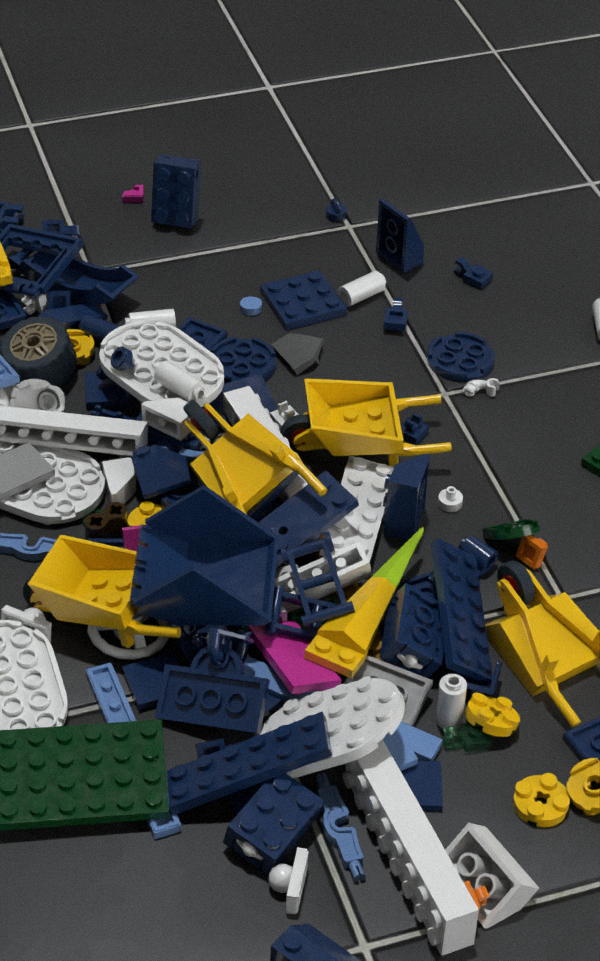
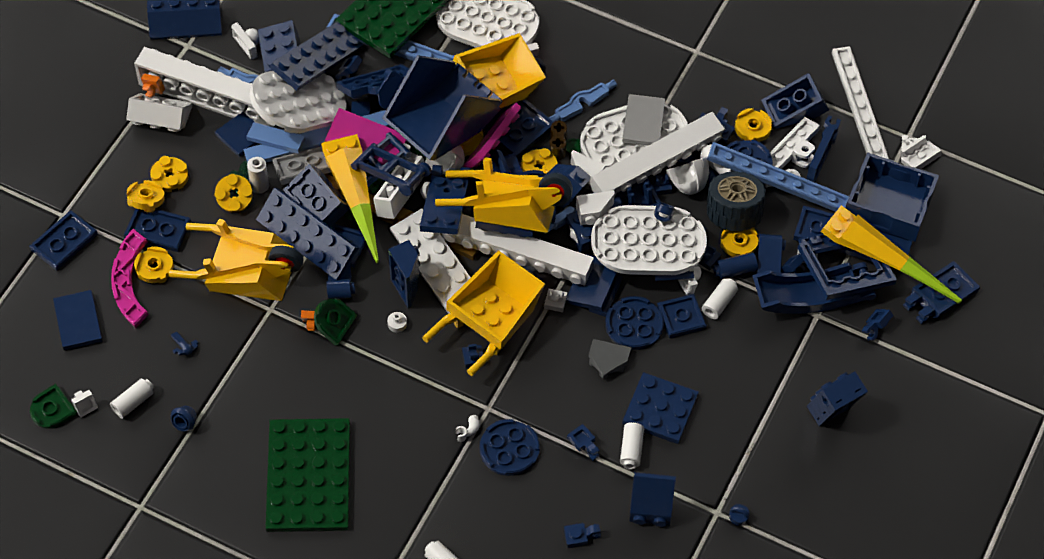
camera: 135 degrees right, 15 degrees up
dark pink tile [122,184,144,203] -> none
white brick [154,361,206,402] -> none
medium blue tile [240,296,262,316] -> none
dark blue bracket [466,662,503,695] -> none

